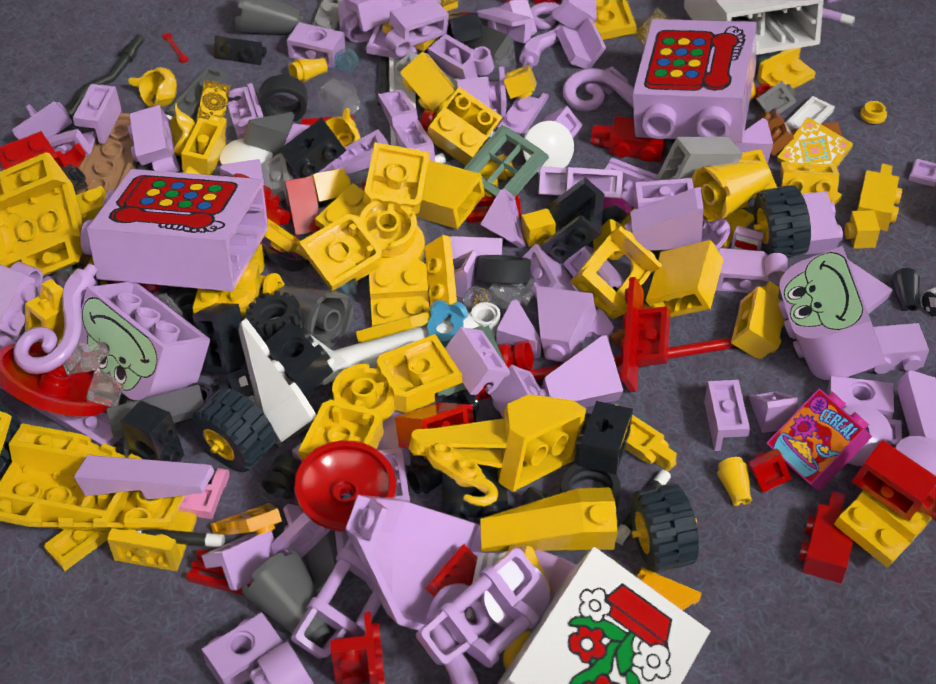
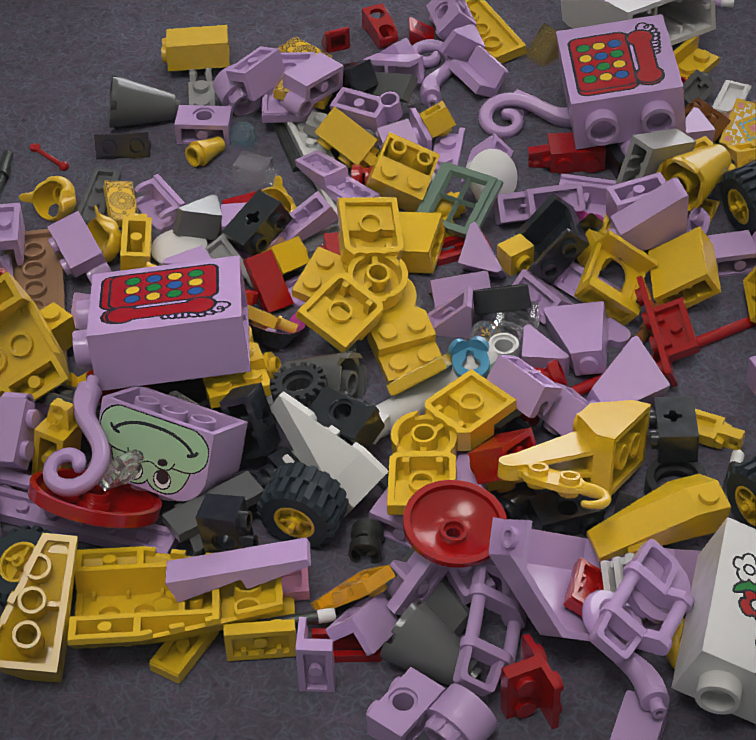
camera: 15 degrees left, 5 degrees down
clear tile [86,368,123,408] -> none
black tyre [259,74,308,122] -> none
yellow plate [425,235,457,319] -> none
tile [731,226,764,251] -> none
none -> lavender panel [295,617,336,692]

